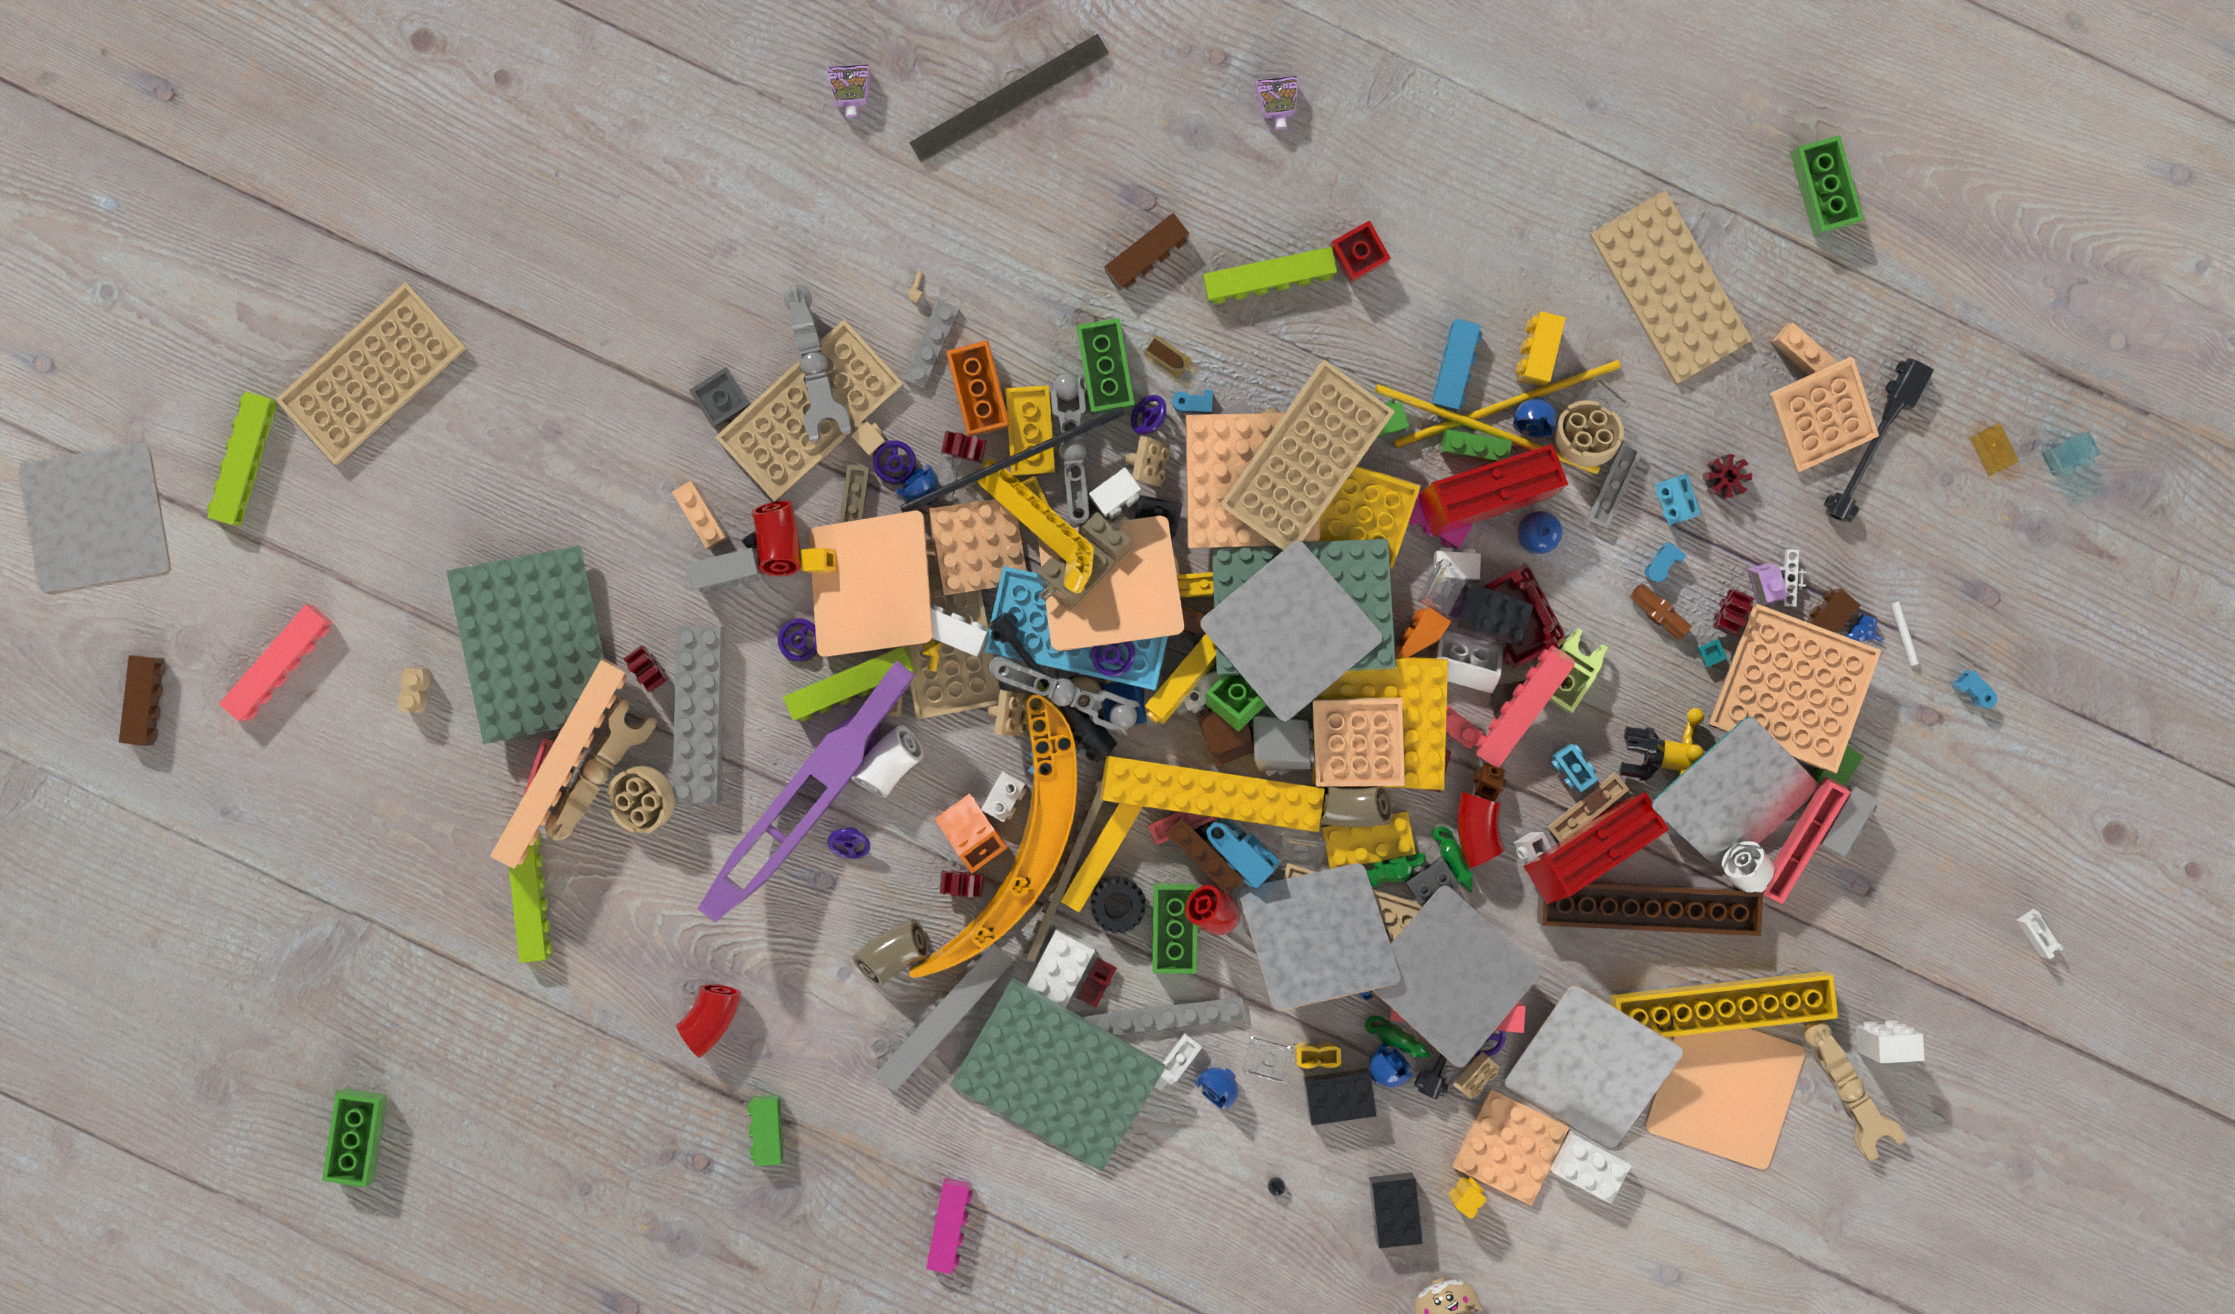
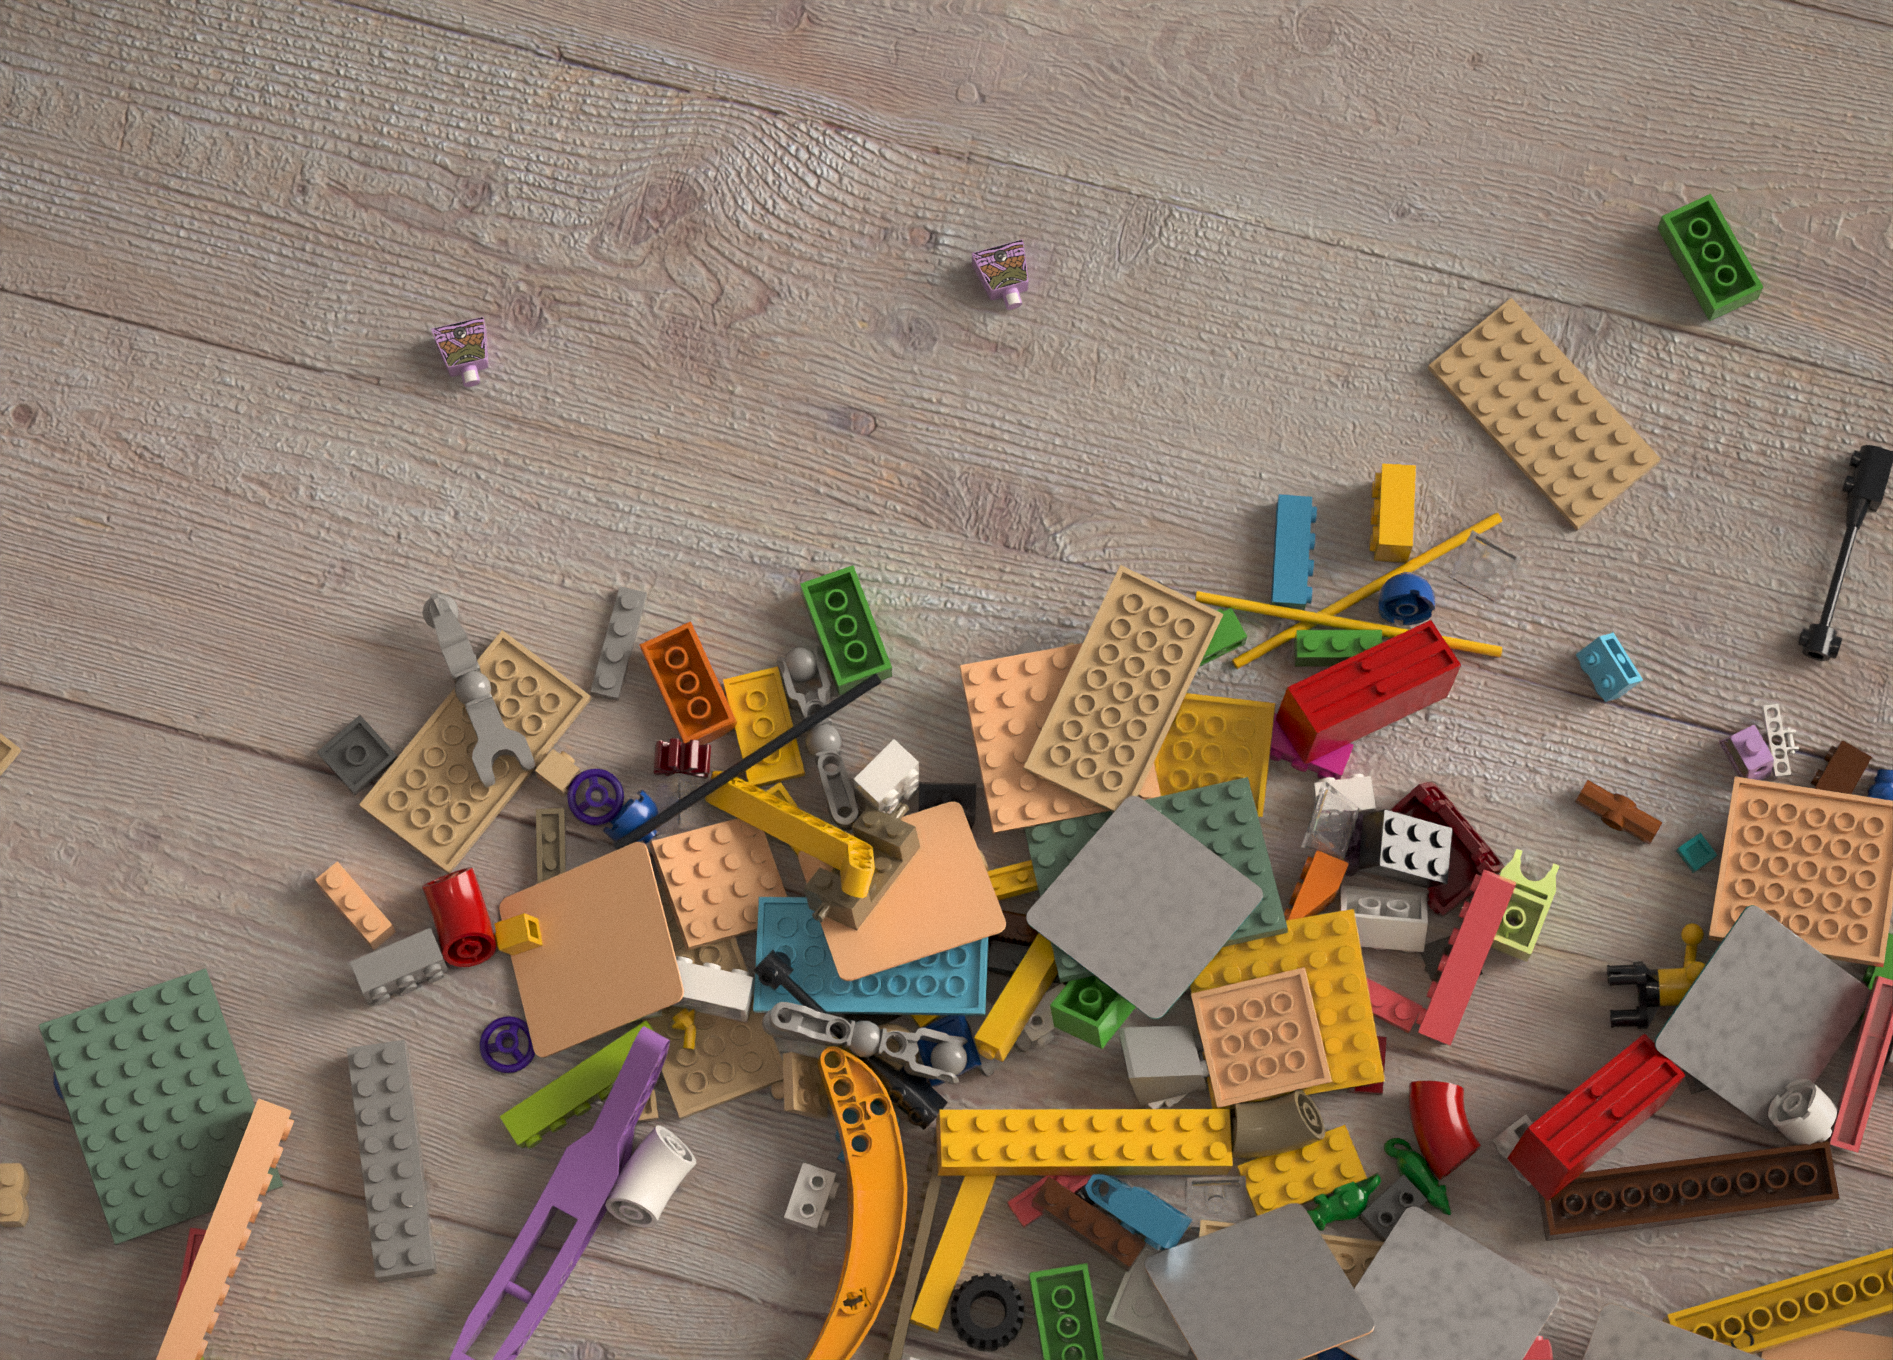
camera: 10 degrees left, 15 degrees down
tan piece [545,698,657,841] -> none
tan cylinder [607,766,675,833] -> none
dark red gear [623,645,669,692] -> none
black hinge [741,531,757,549] -> none
dark purple piece [827,827,871,859] -> none
clear smoke plate [909,34,1109,163] -> none
tan hand [909,271,923,303] -> none
orange slope [935,793,1008,874] -> none
dark red gear [940,870,984,898] -> none
dark purple piece [1091,641,1135,677] -> none
reddish brown brick [1104,213,1189,291] -> none
tan plate [1125,436,1170,488] -> none
dark purple piece [1131,395,1167,435] -> none
tile [1144,335,1192,378] -> none
dark azure leg [1172,390,1213,414] -> none
red brick [1185,885,1240,935] -> none
reddish brown brick [1197,708,1254,767] -> none
lime brick [1202,247,1337,305] -> none
red brick [1329,220,1391,284] -> none
reddish brown brick [1473,763,1507,802] -> none
blue cylinder [1518,511,1563,554] -> none
tan plate [1547,772,1629,842] -> none
medium azure brick [1550,743,1599,792] -> none
tan cylinder [1555,400,1624,467] -> none
light grey plate [1586,441,1643,529] -> none
dark azure leg [1645,542,1686,582] -> none
dark red gear [1703,454,1752,500] -> none
dark red gear [1712,589,1754,636] -> none
light nougat plate [1769,357,1879,473] -> none
light nougat brick [1771,322,1838,376] -> none

